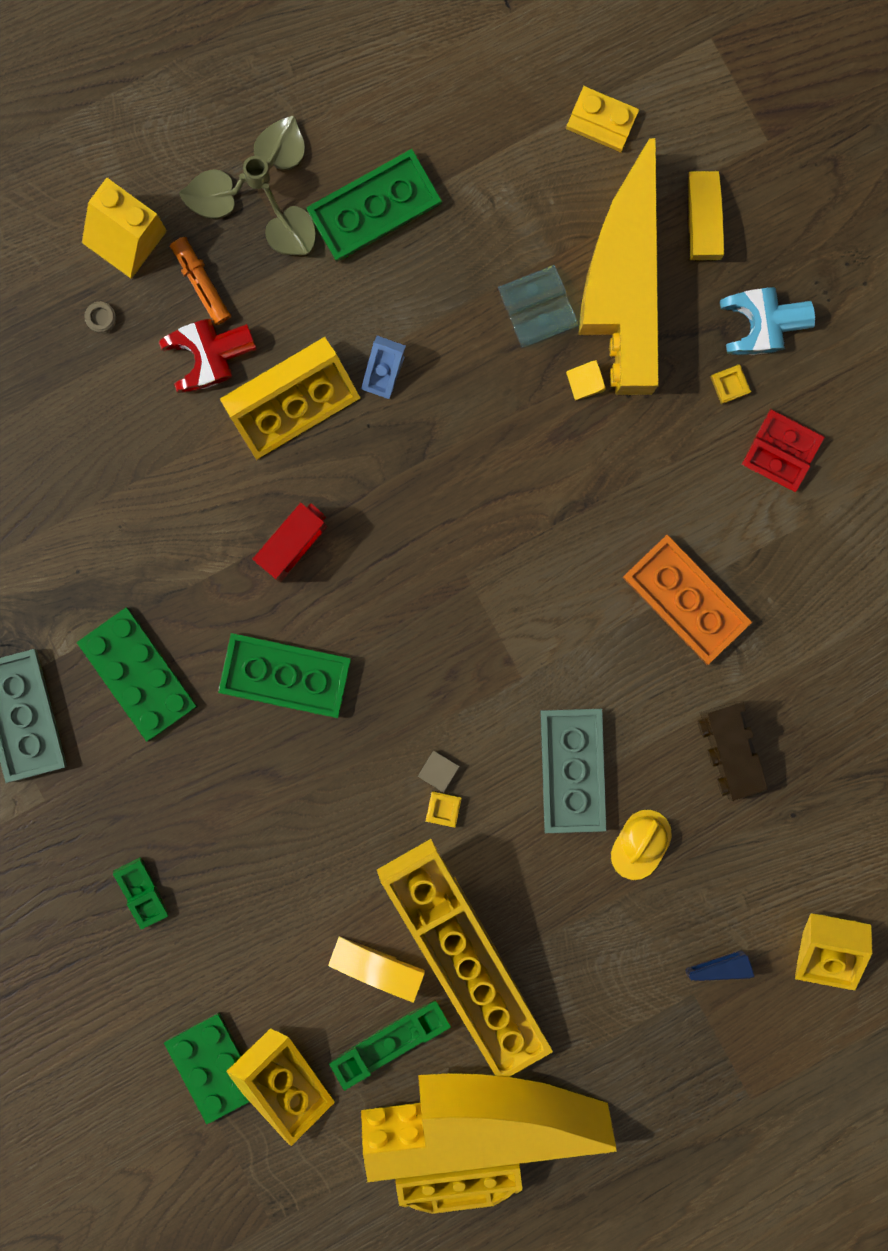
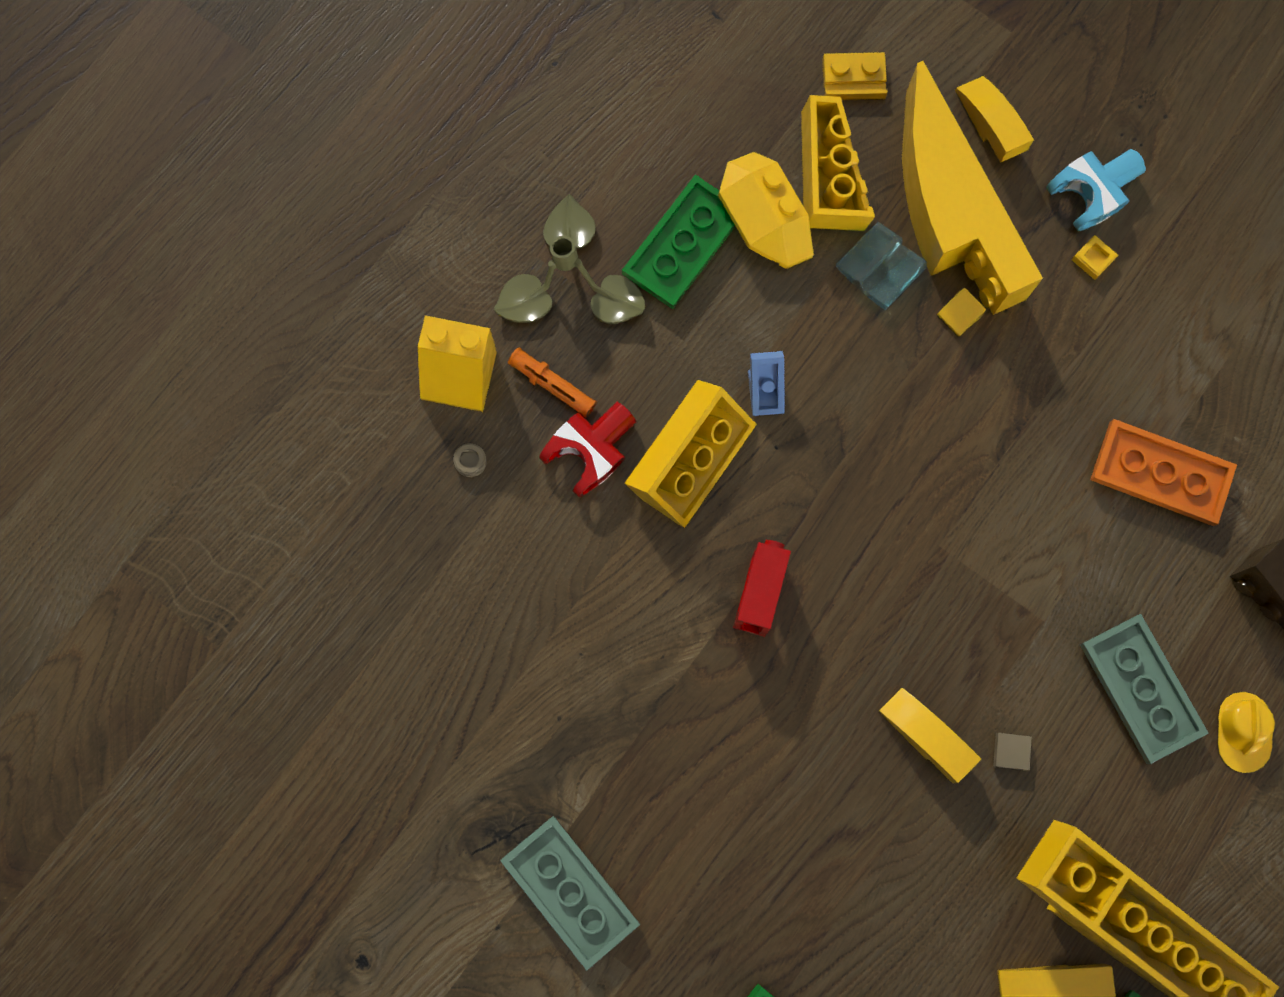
camera: 20 degrees left, 10 degrees down
green plate [76,607,198,742] -> none
green plate [218,633,351,718] -> none
yellow tile [425,791,462,828] -> none
red slope [742,408,825,492] -> none
none -> yellow wedge [718,152,814,269]
none -> yellow wedge [801,95,875,231]
none -> yellow slope [879,688,981,784]

